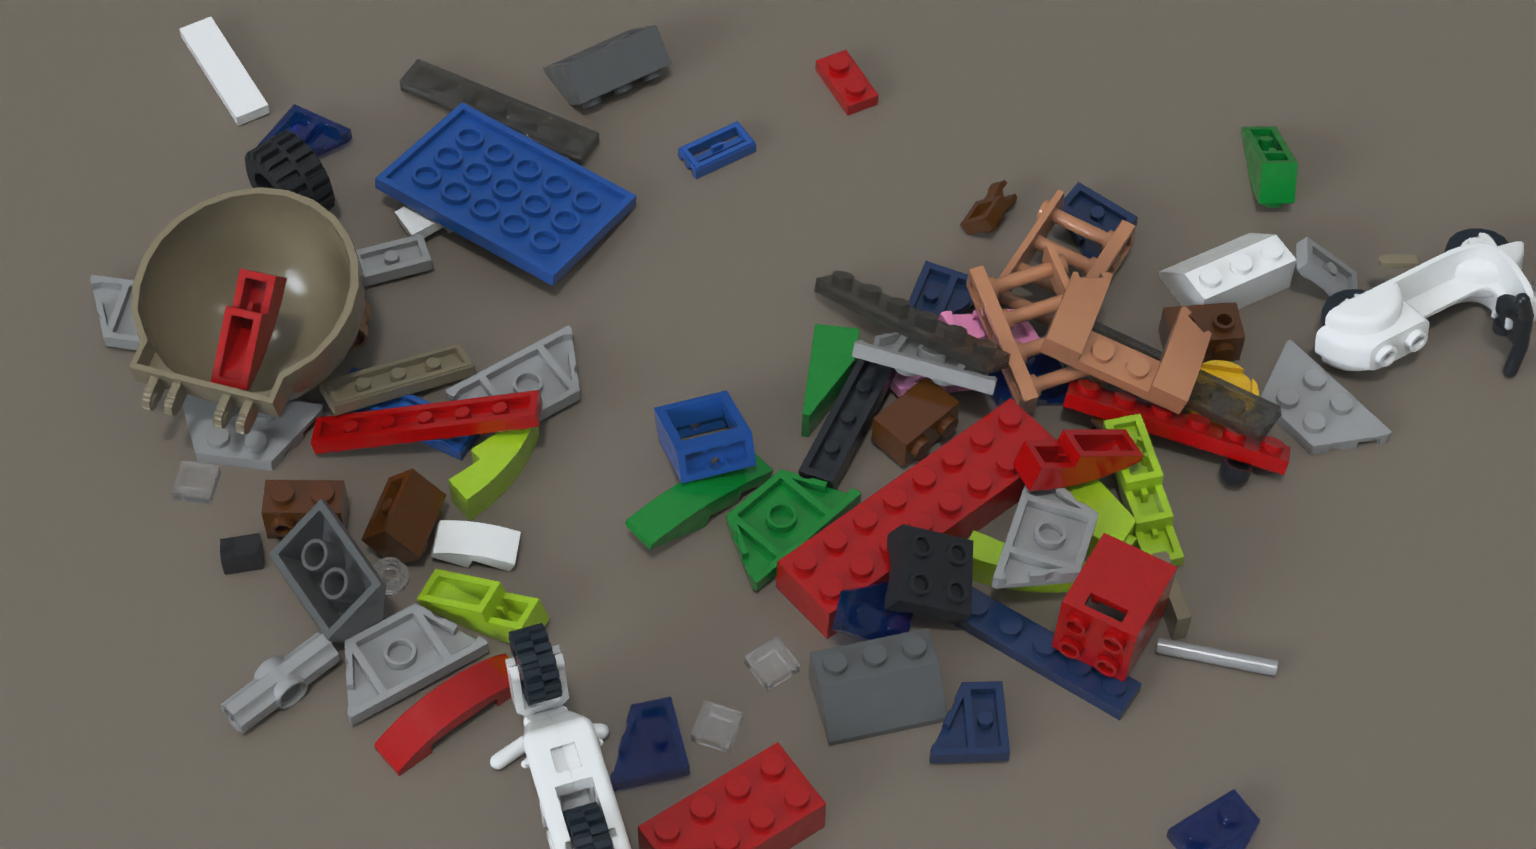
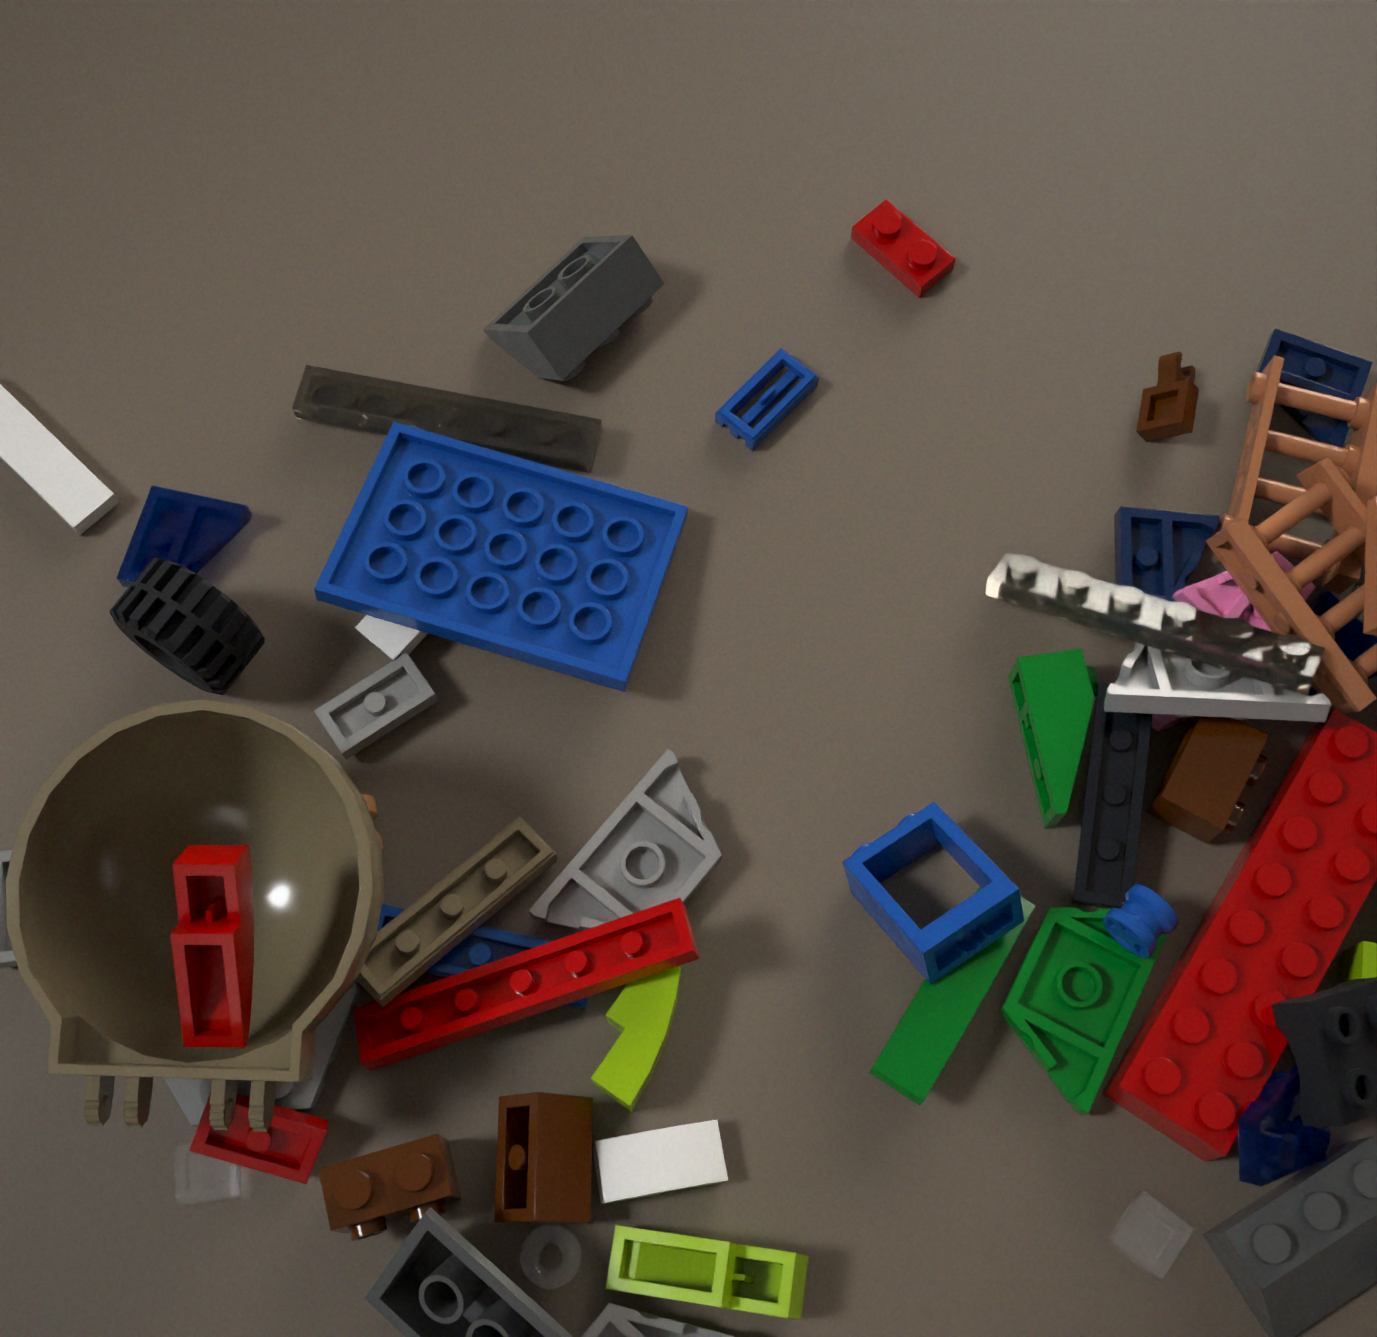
camera: 15 degrees left, 15 degrees up
black slope [220,533,264,575] -> none
none -> red plate [189,1091,328,1184]
none -> blue wheel [1103,884,1179,959]

